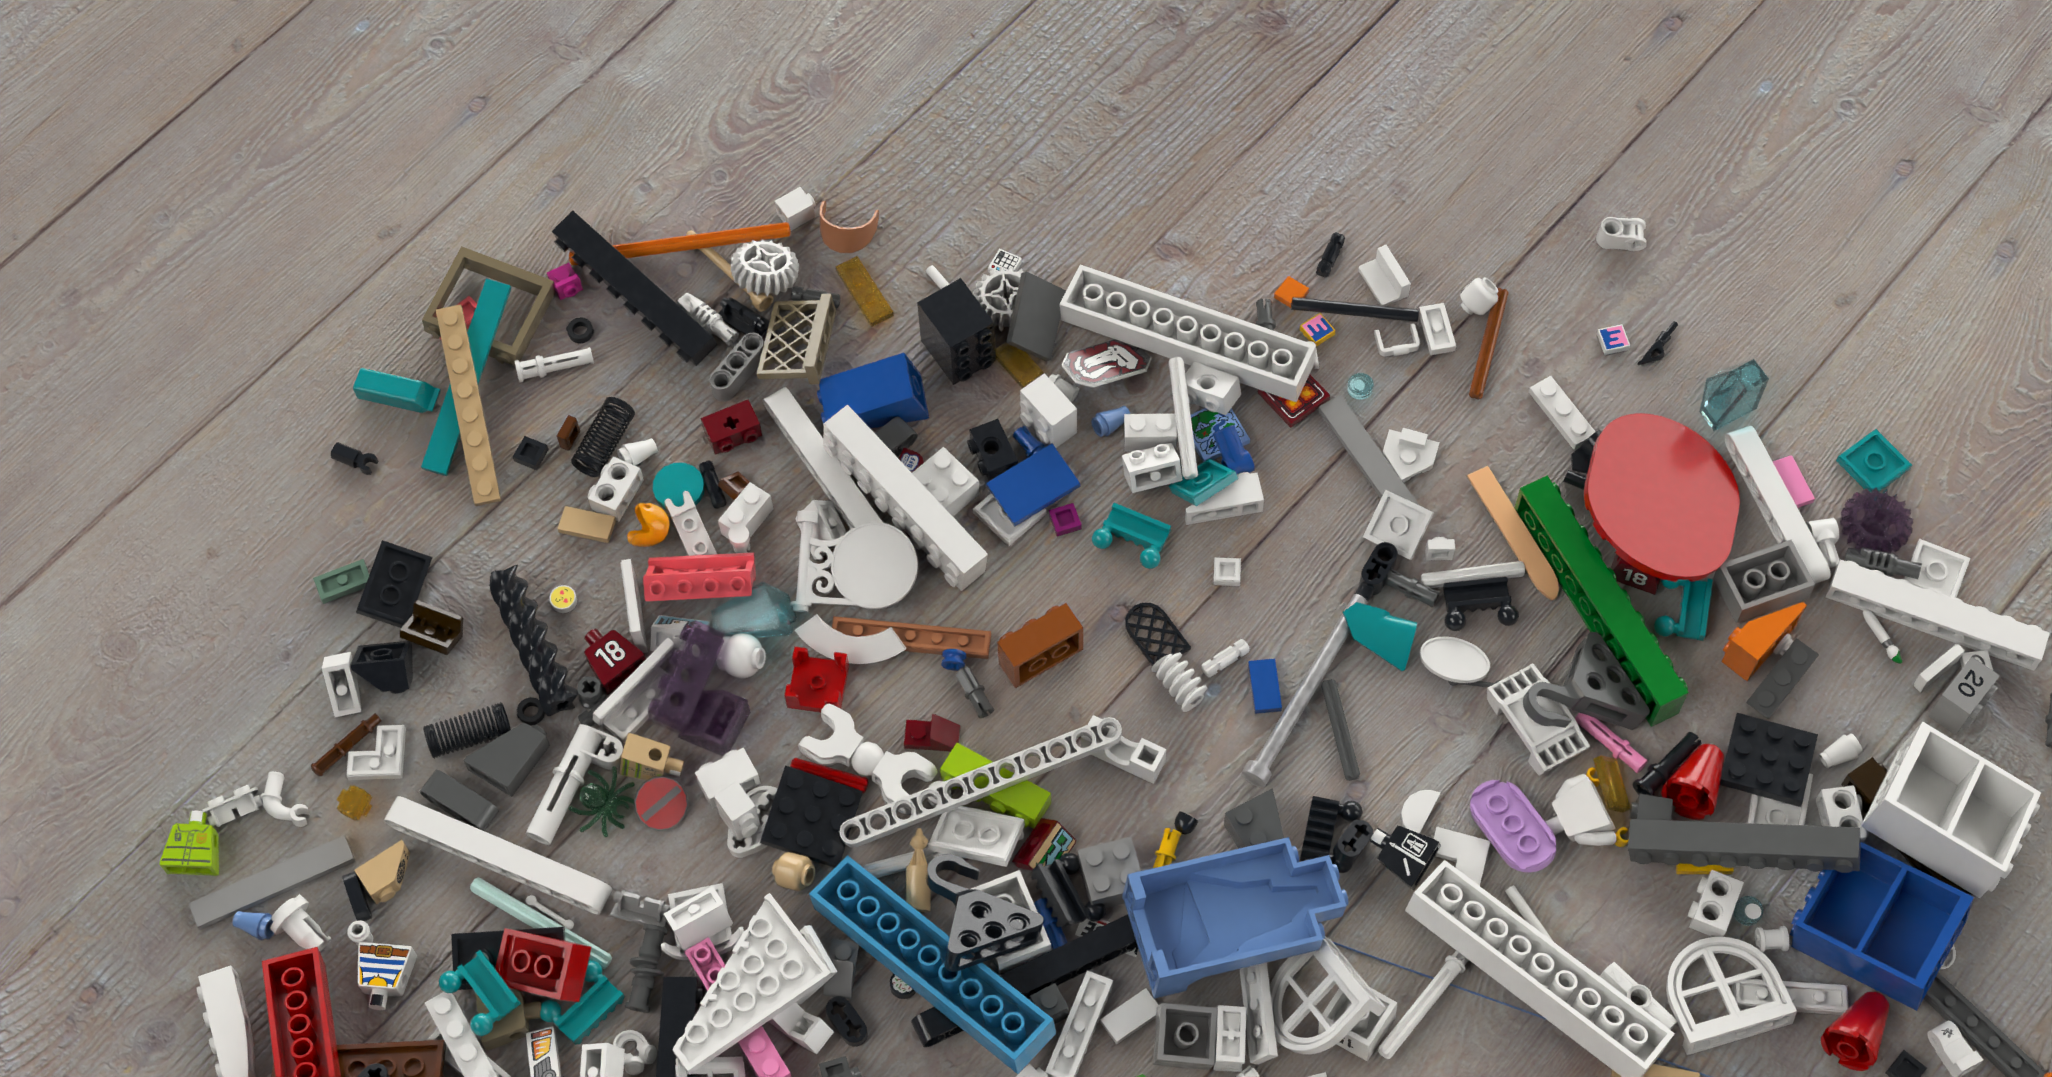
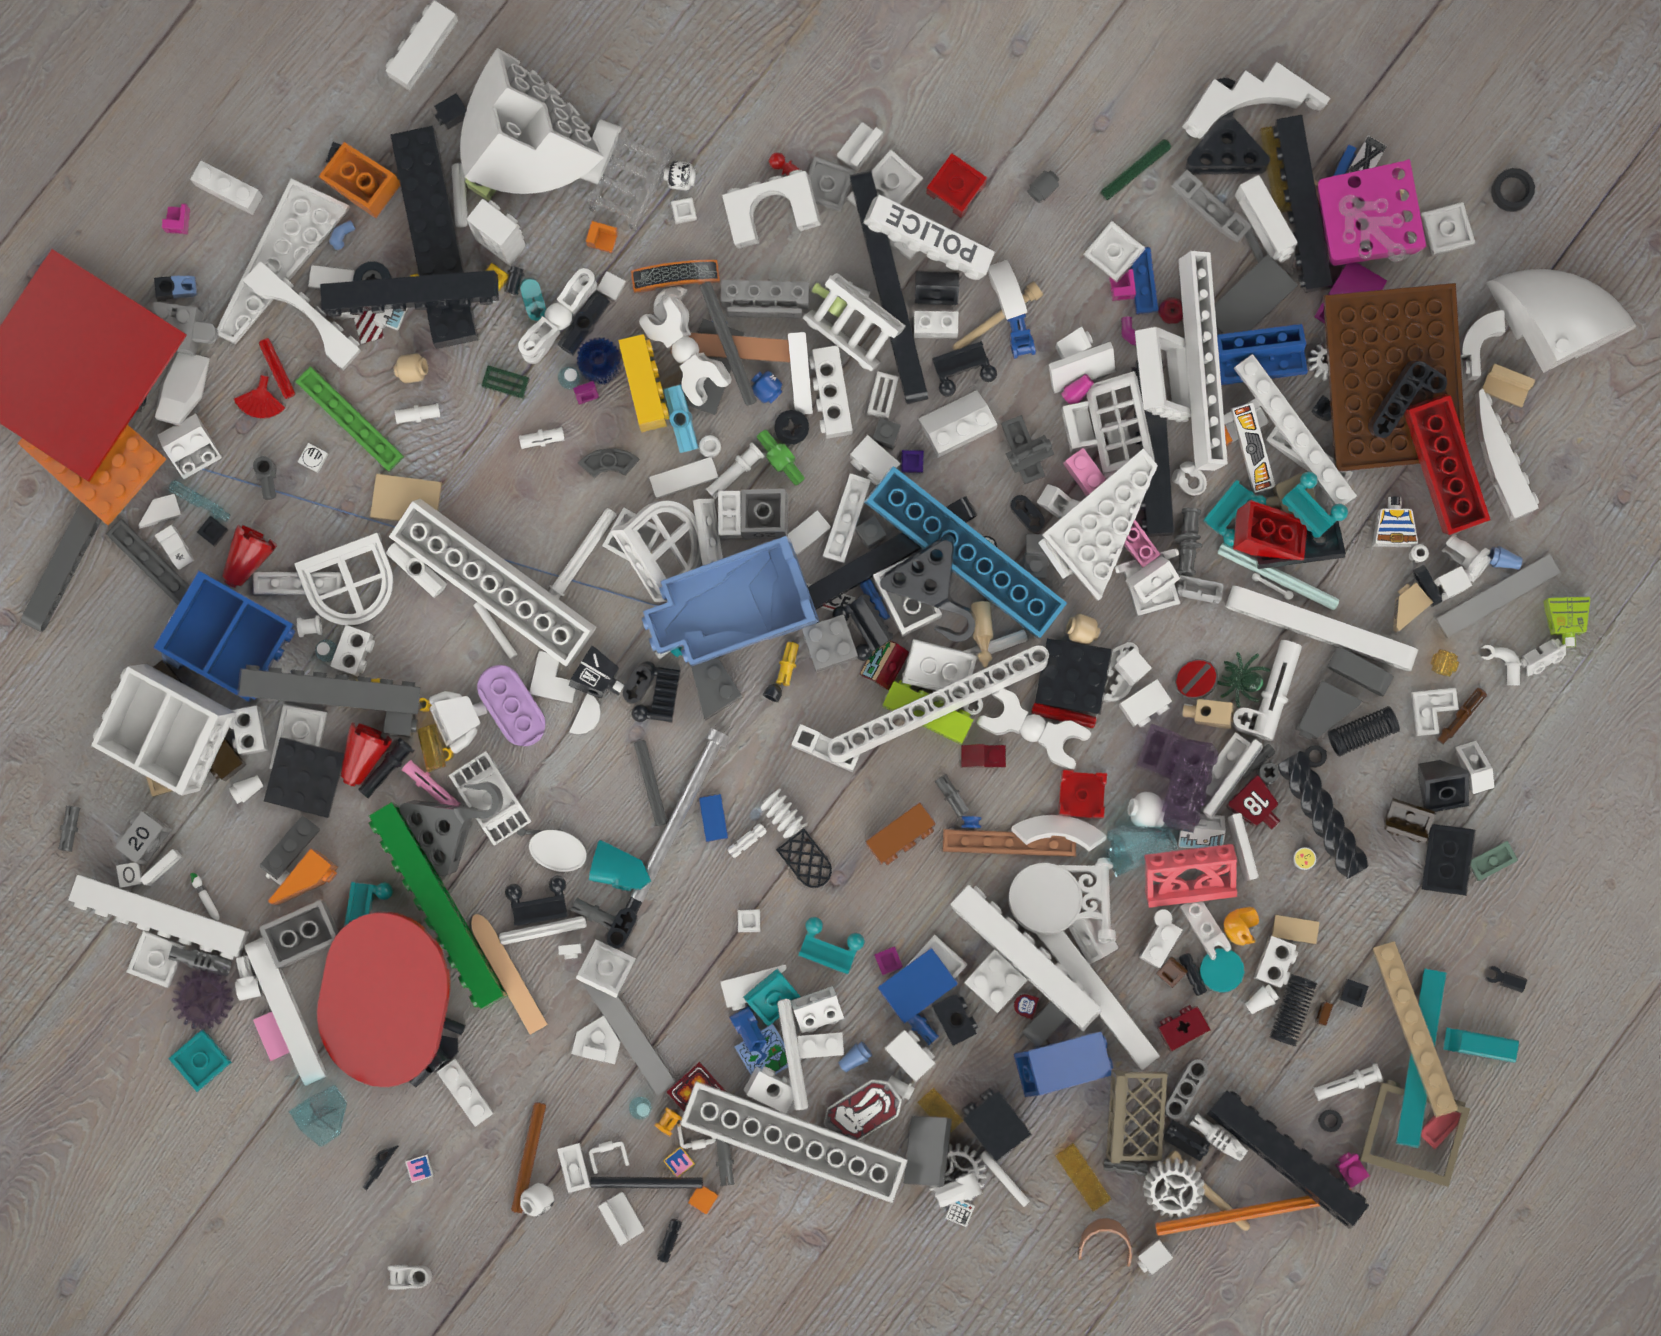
camera: 175 degrees right, 20 degrees up
none -> light orange bush [654,1107,682,1136]
none -> white piece [934,1172,982,1207]
none -> white brick [1434,566,1472,602]

